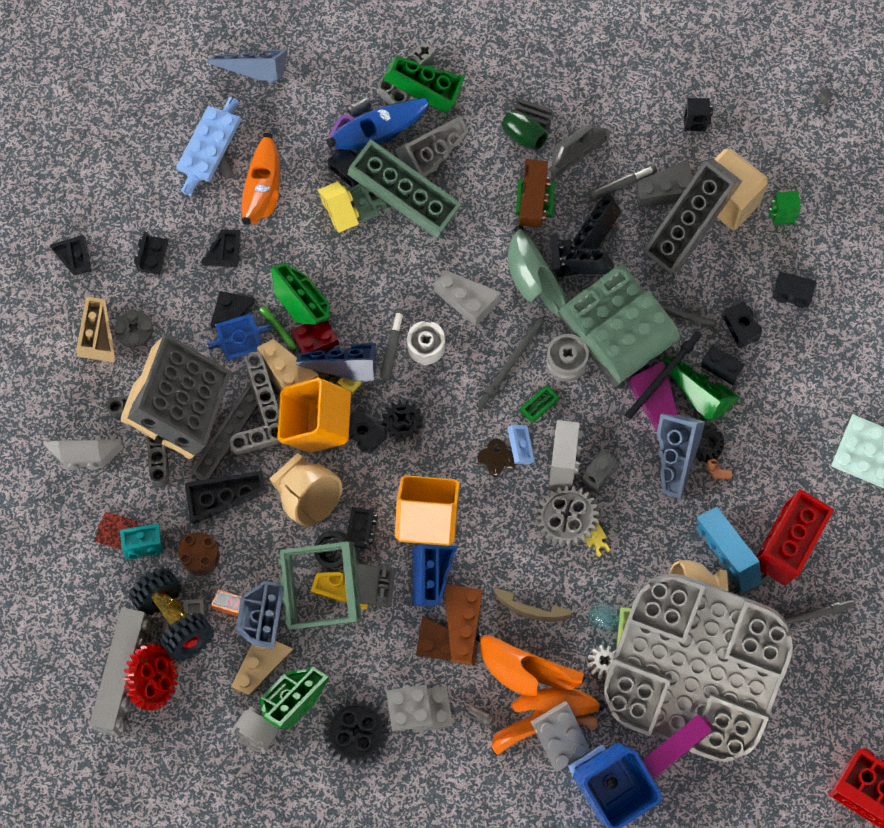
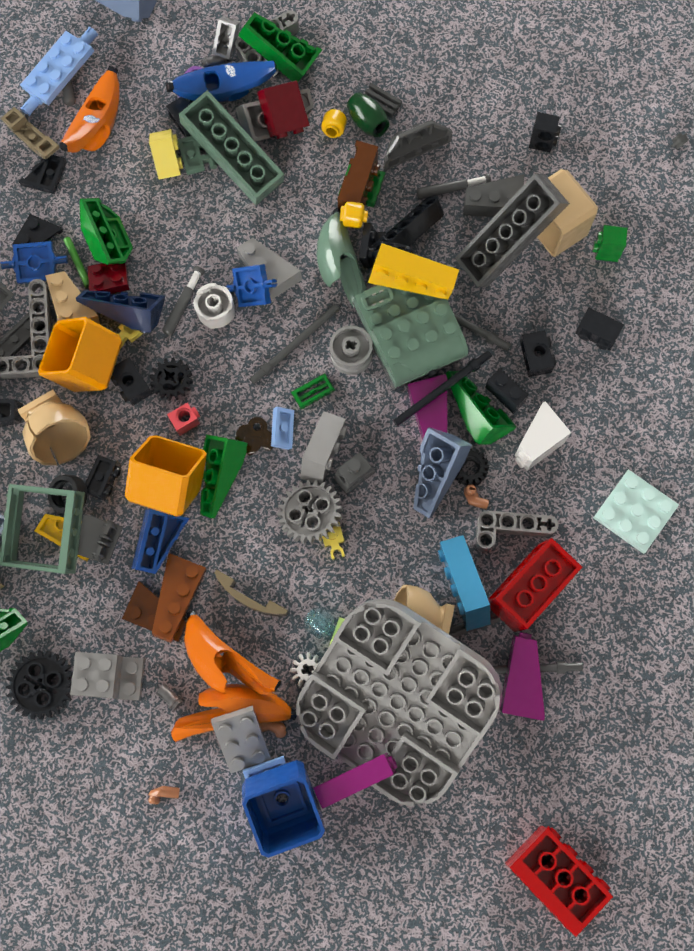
camera: 15 degrees right, 5 degrees up
none -> dark tan slope [0,107,60,159]
none -> nougat arm [148,786,180,804]
none -> coral brick [167,402,200,436]
none -> green wedge [200,434,247,519]
none -> light grey torso [212,16,241,59]
none -> blue plate [226,264,277,307]
none -> dark red brick [257,80,310,139]
none -> yellow head [321,109,347,138]
none -> yellow head [340,201,368,228]
none -> yellow wedge [368,243,459,300]
none -> light grey beam [475,510,559,552]
none -> magenta slope [500,632,545,721]
none -> white slope [515,401,571,471]

